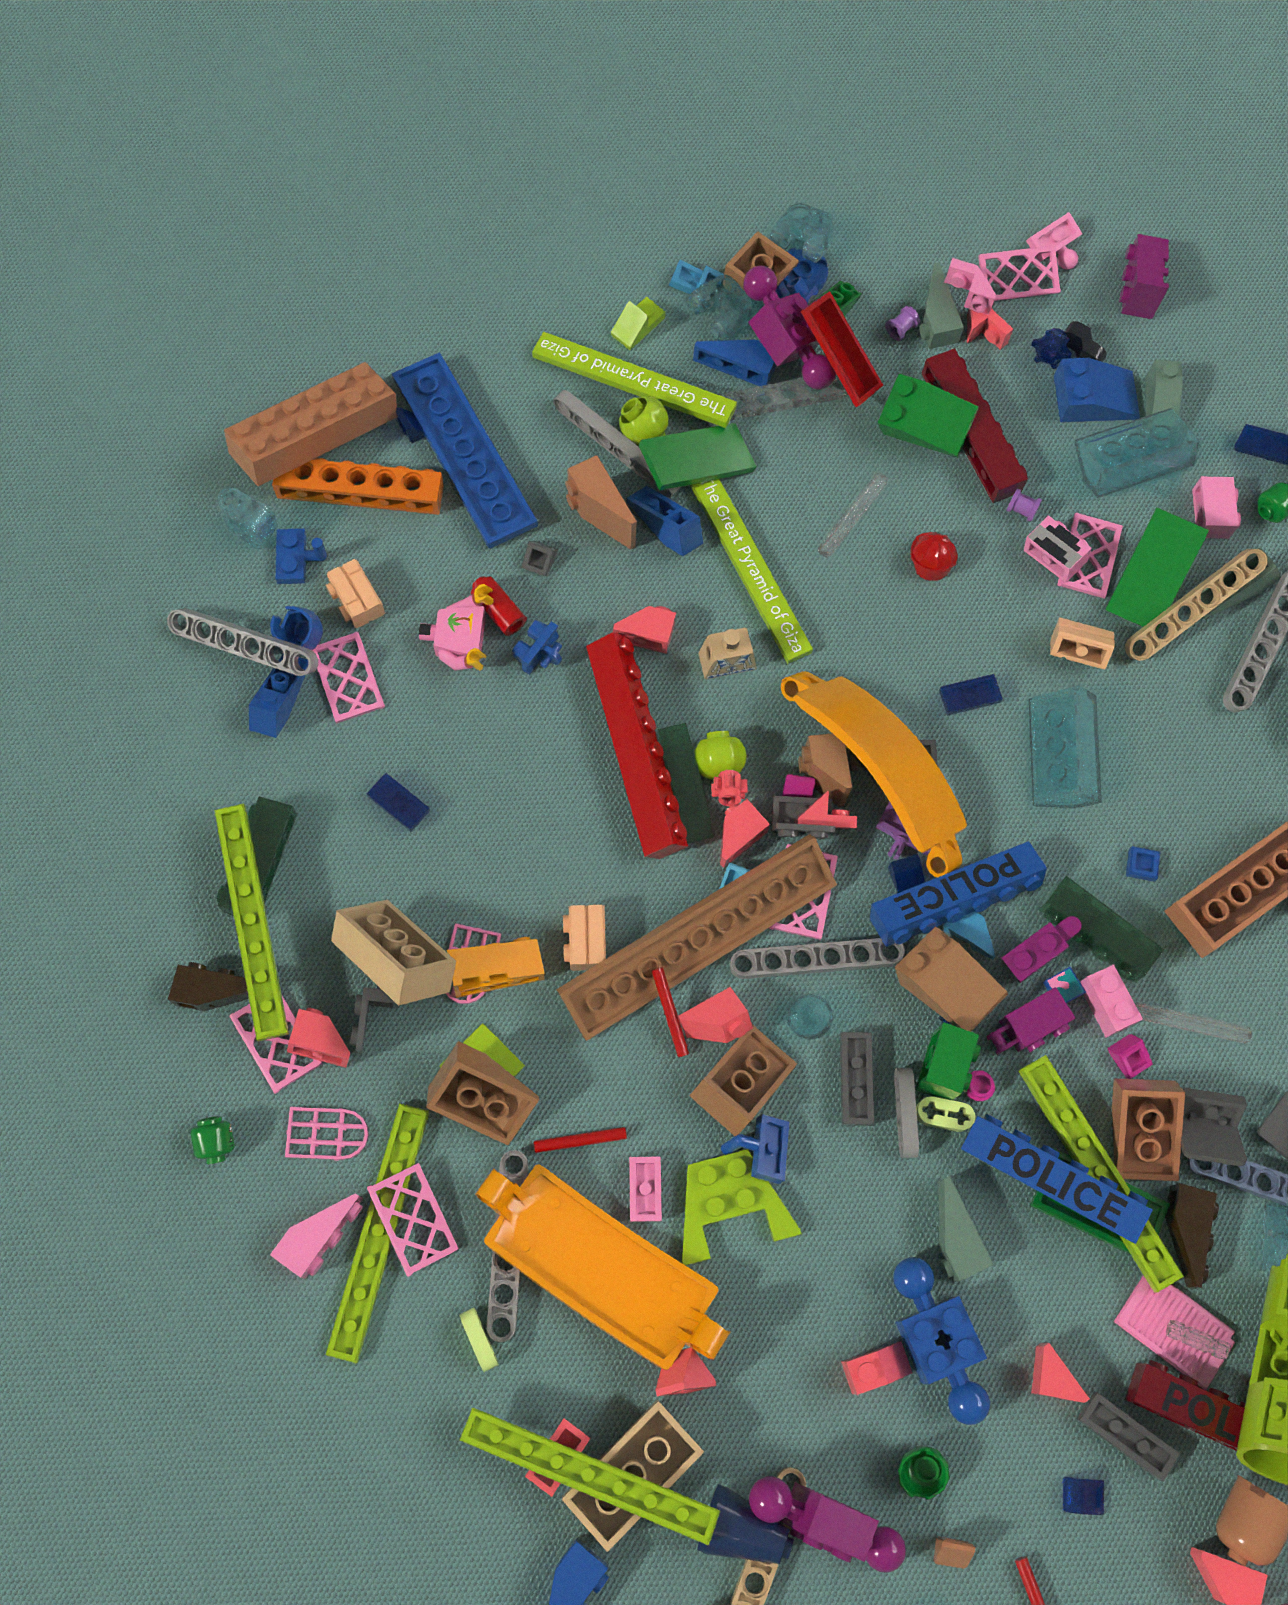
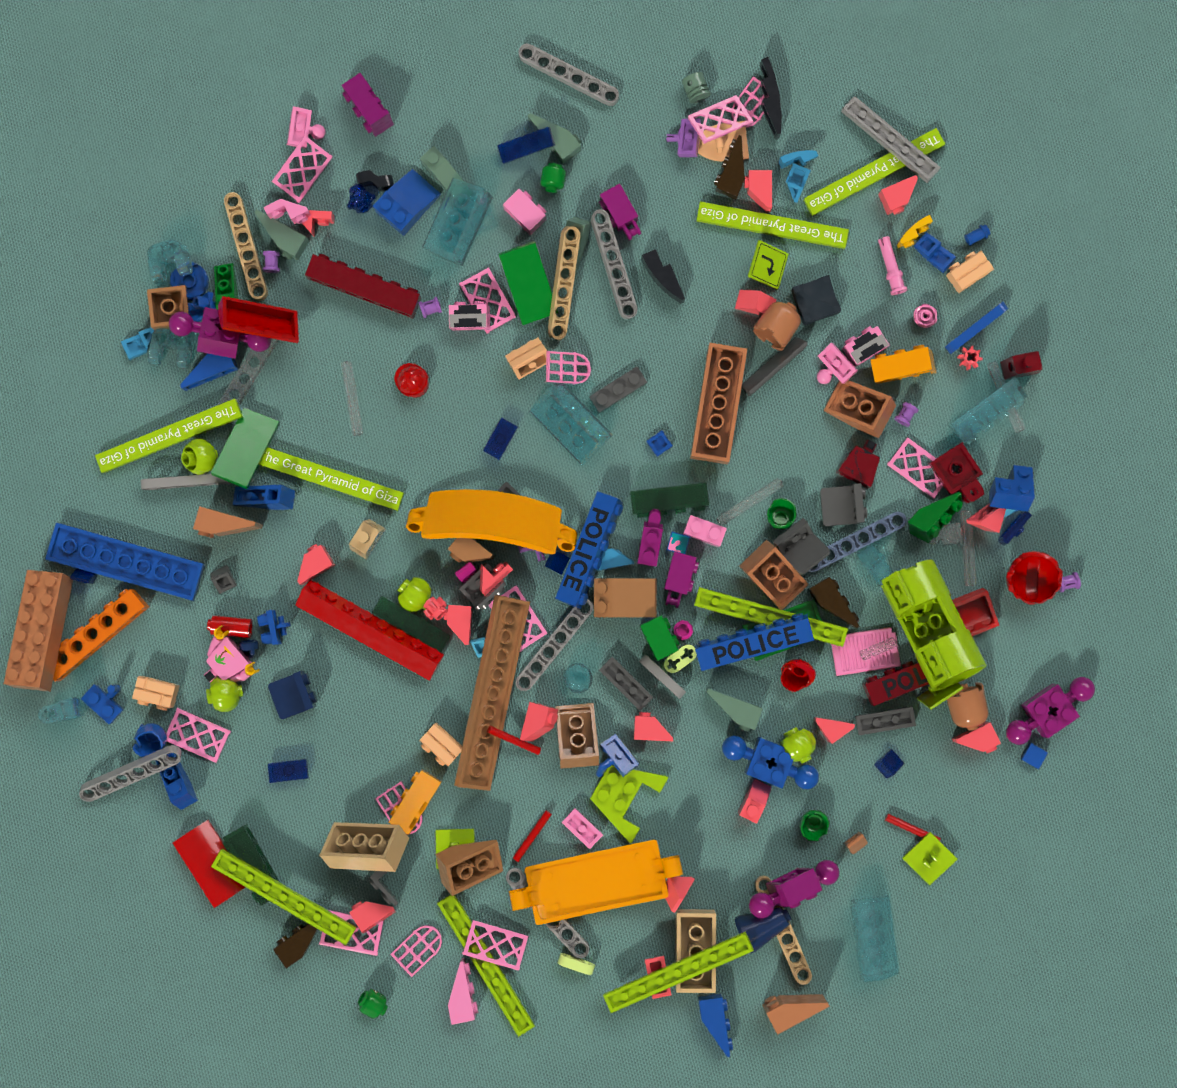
camera: 40 degrees left, 15 degrees up
lime slope [611,296,666,350] -> none
green slope [878,374,979,458] -> none
dark pink slope [1108,1034,1153,1079] -> none
none -> red slope [172,820,245,908]
none -> lime plant [206,676,243,712]
none -> tan beam [224,192,268,301]
none -> dark blue tile [239,640,259,658]
none -> dark blue bracket [268,671,317,719]
none -> bright pink window [546,351,591,385]
none -> dark grey plate [589,367,647,413]
none -> coral slope [634,712,673,742]
none -> green hair [767,498,796,530]
none -> lime plant [780,727,816,764]
none -> red piece [781,659,816,692]
none -> lime piece [917,683,964,710]

